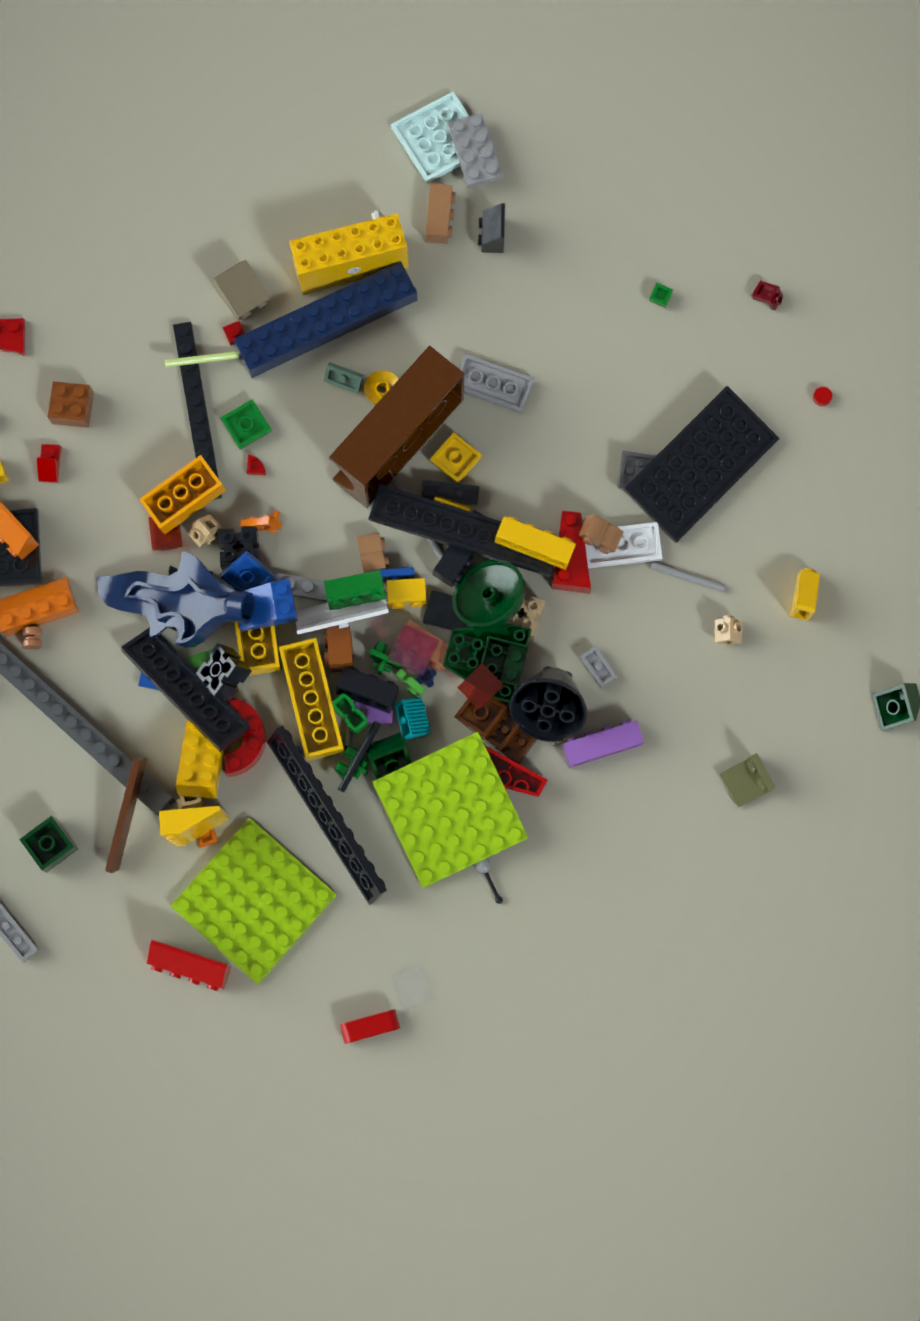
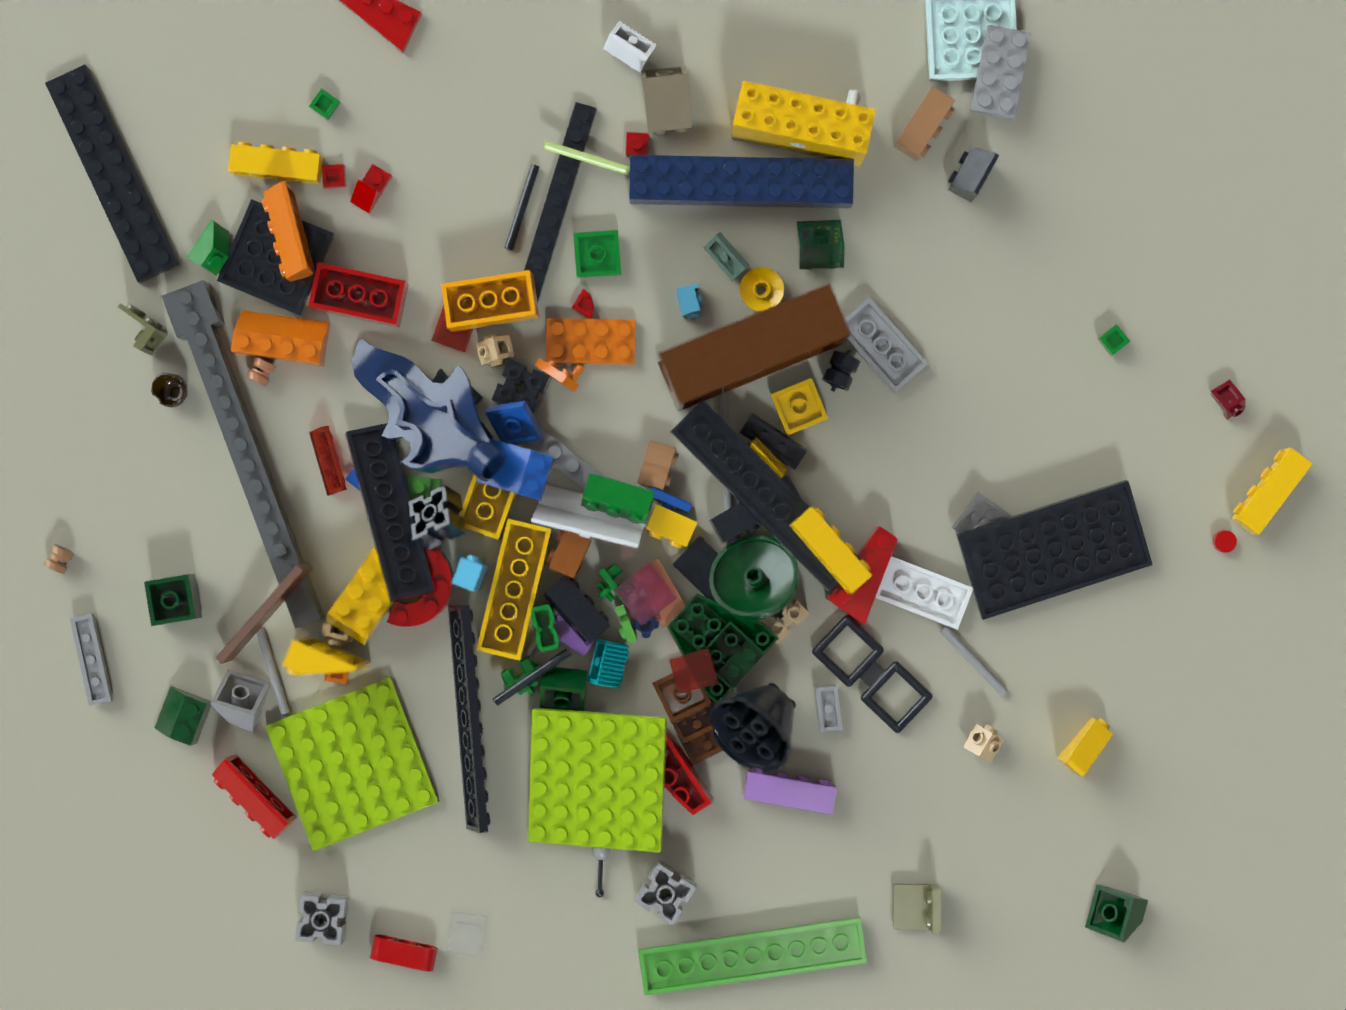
camera: 30 degrees right, 10 degrees up
dark orange brick [47,381,94,428] -> none
medium nougat brick [579,514,624,554] -> none
none -> dark green slope [154,686,212,746]
none -> light grey slope [211,670,270,732]
none -> light grey piece [256,627,290,715]
none -> light grey brick [295,891,350,946]
none -> red brick [308,262,409,328]
none -> clear red plate [309,425,347,496]
none -> red tile [321,164,346,189]
none -> medium azure brick [452,555,489,591]
none -> black bar [504,164,540,251]
none -> orange plate [546,318,636,365]
none -> white brick [603,21,656,73]
none -> light grey brick [634,860,697,926]
none -> bright green plate [638,917,867,995]
none -> medium azure brick [676,283,703,320]
none -> clear green slope [797,220,845,270]
none -> black bar [812,615,933,733]
none -> black wheel [822,350,860,392]
none -> yellow brick [1231,447,1313,535]

